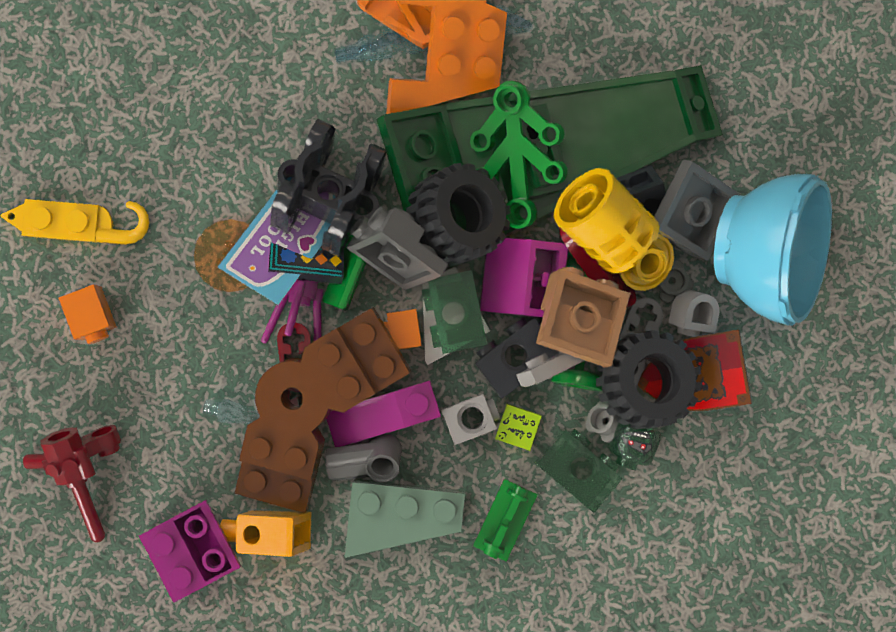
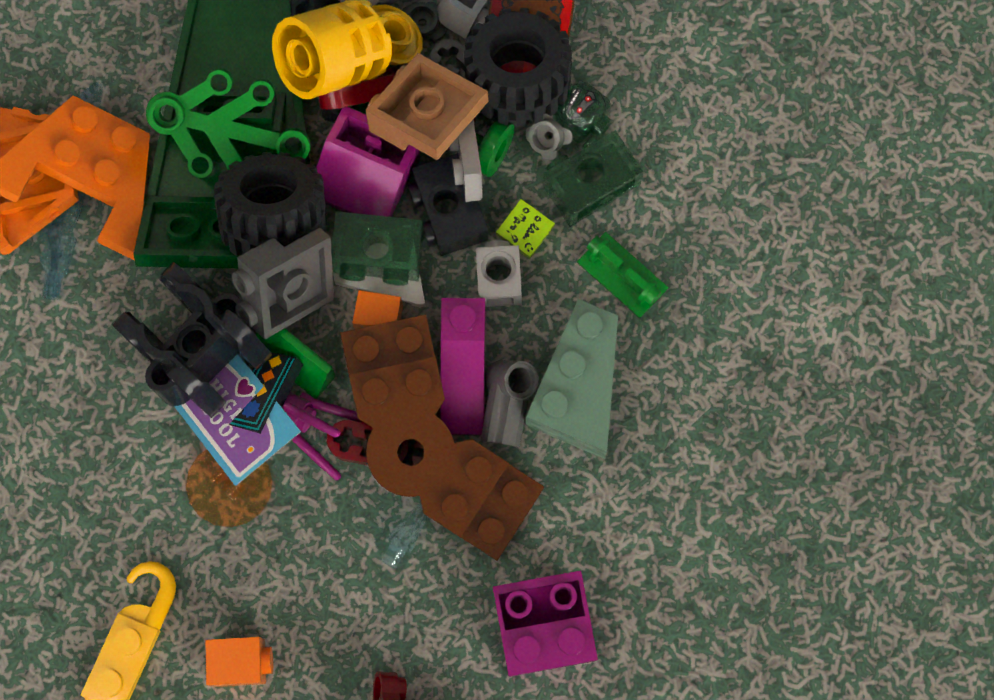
camera: 70 degrees left, 10 degrees down
light orange torso [220,511,311,557] -> none

